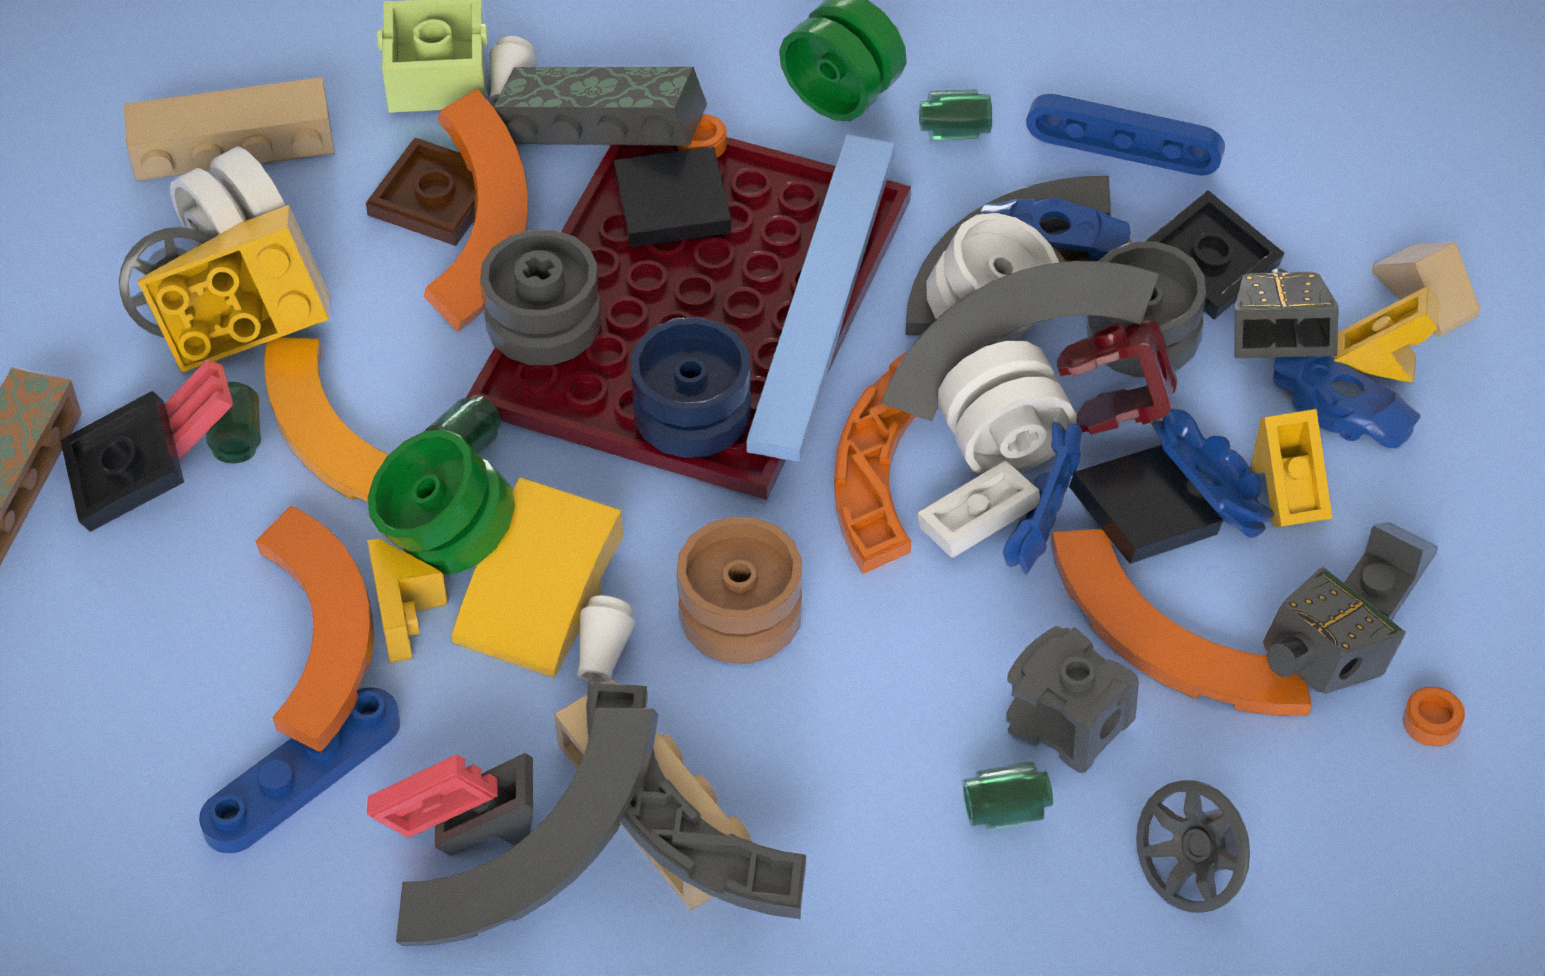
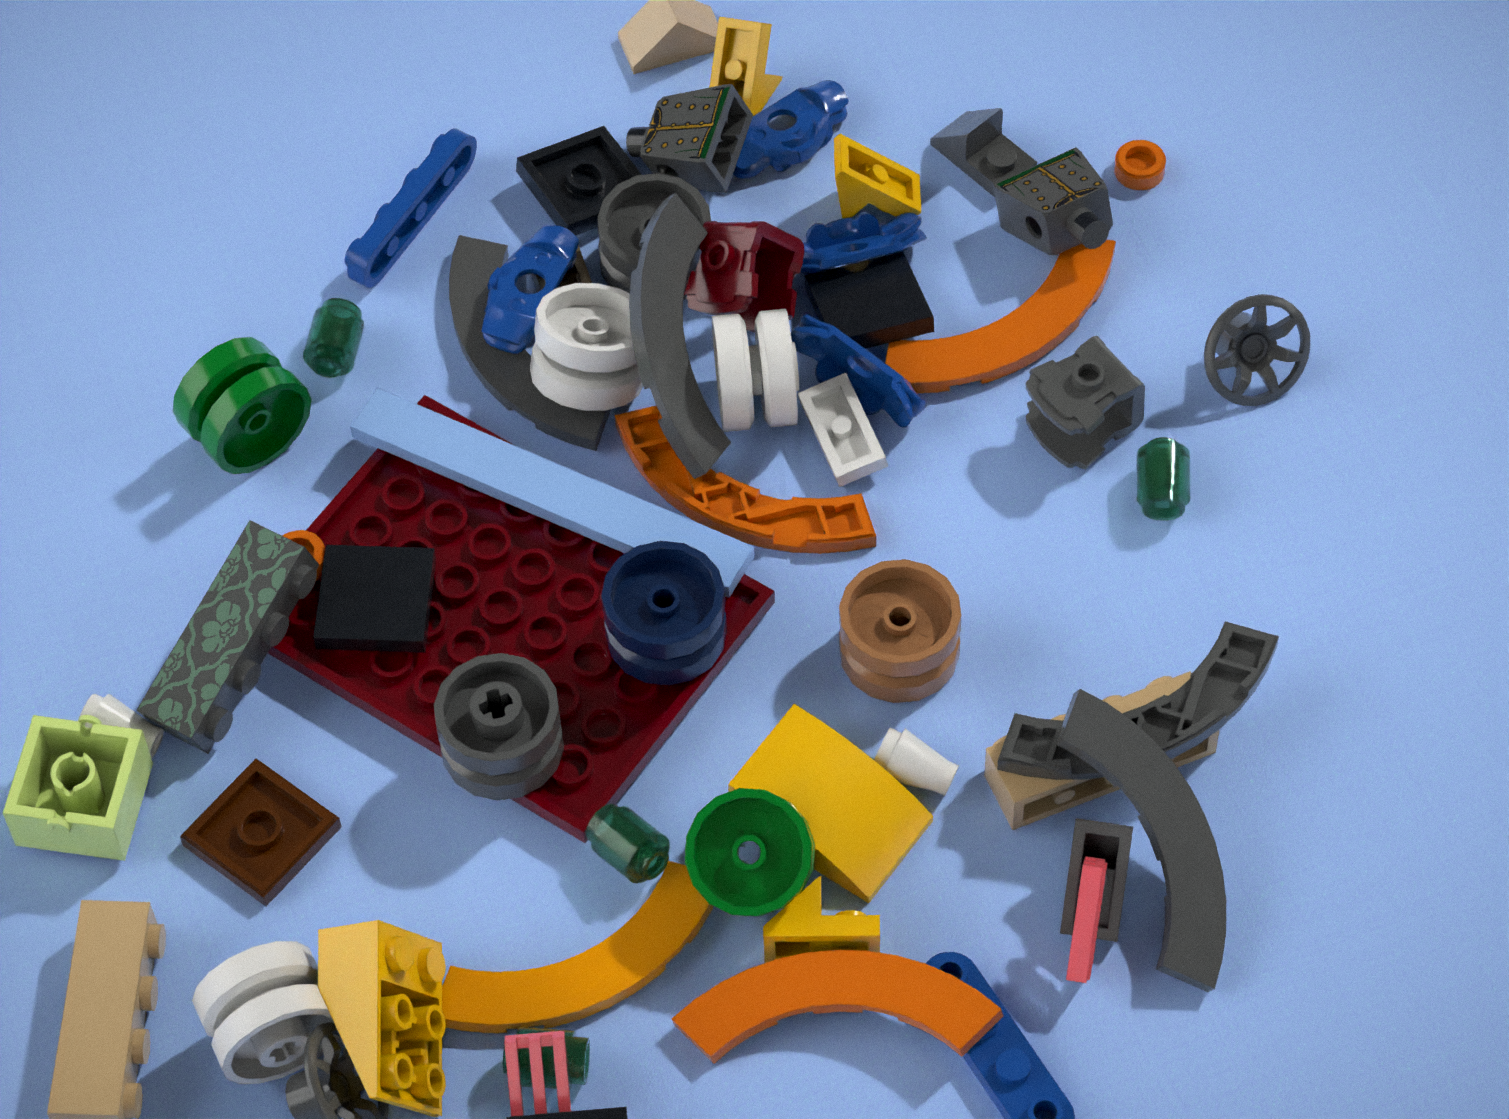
camera: 75 degrees left, 5 degrees up
orange tile [423,89,528,332] -> none

